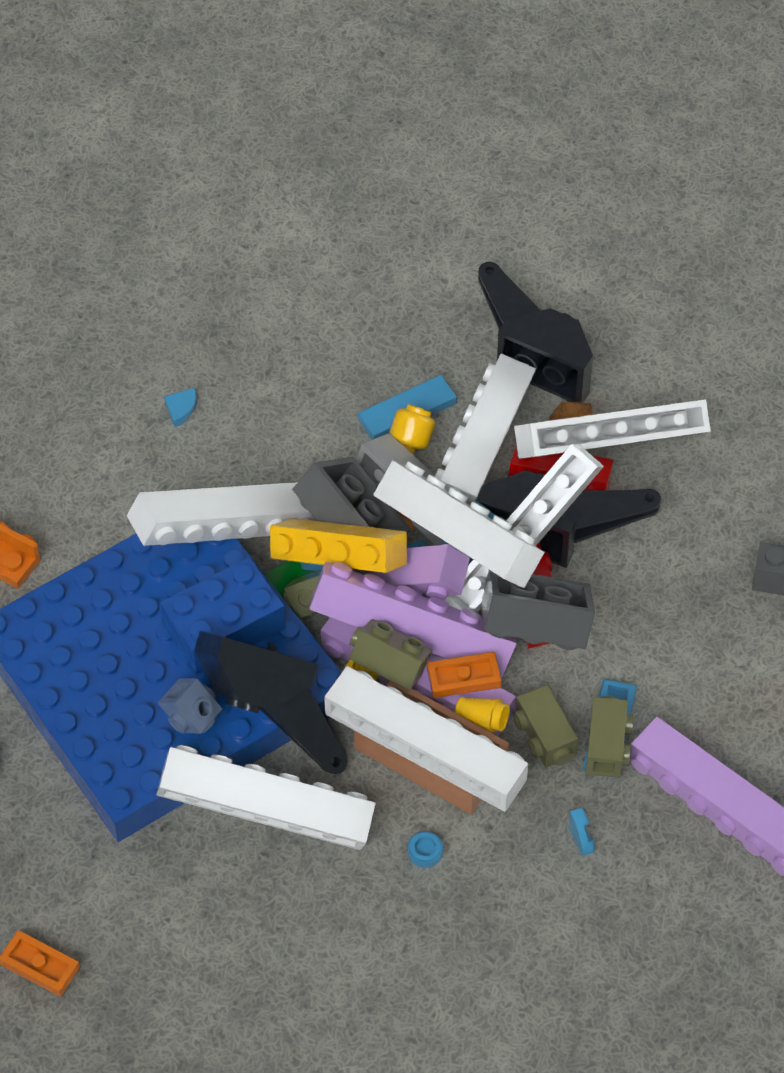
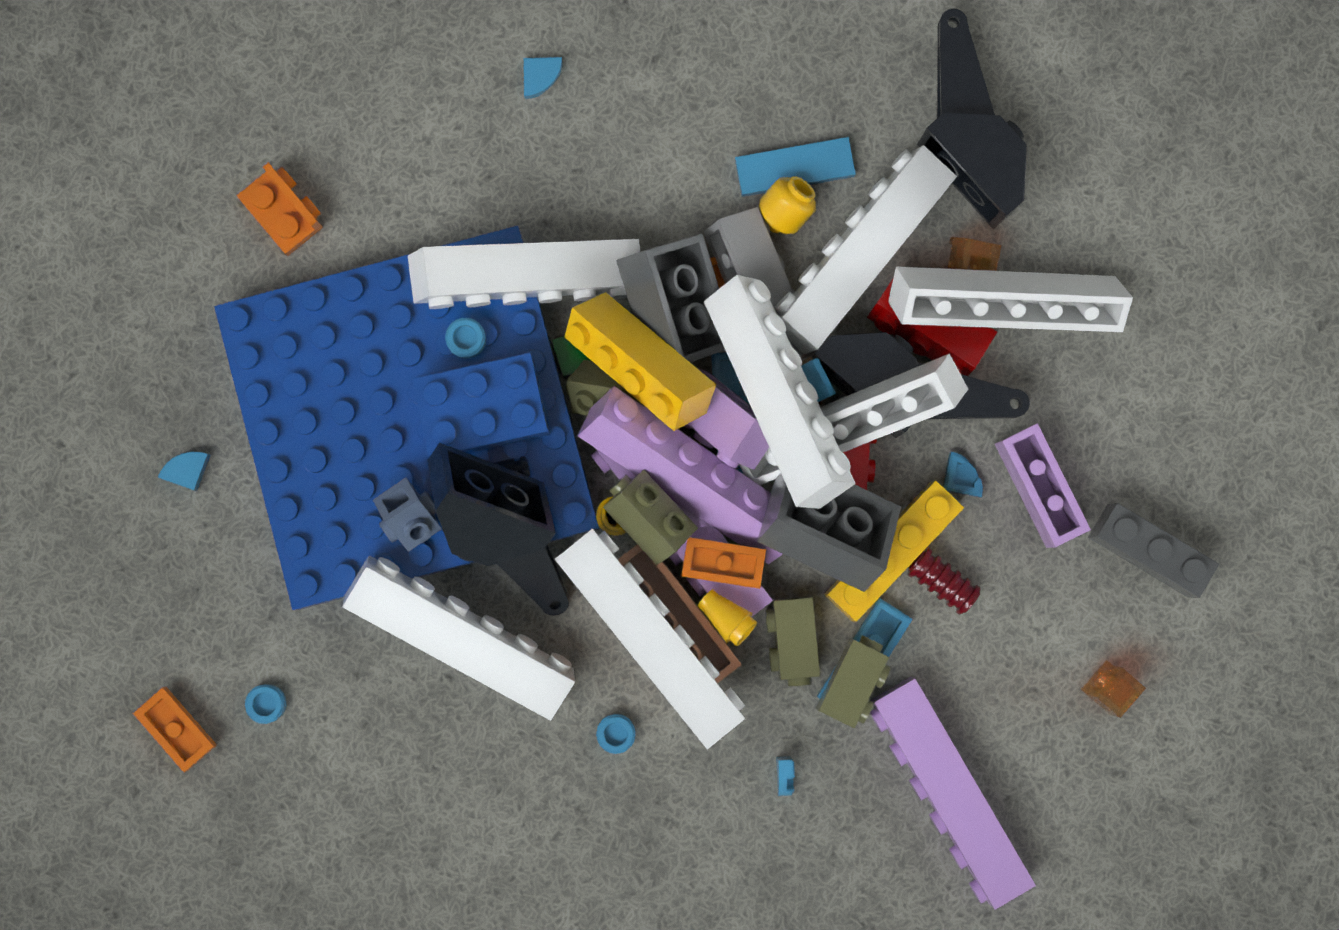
camera: 15 degrees right, 30 degrees up
none -> dark azure tile [245,684,286,724]
none -> dark azure tile [445,318,486,359]
none -> yellow brick [824,480,964,622]
none -> dark red piece [907,547,981,615]
none -> dark azure tile [943,452,983,498]
none -> lavender brick [995,423,1091,548]

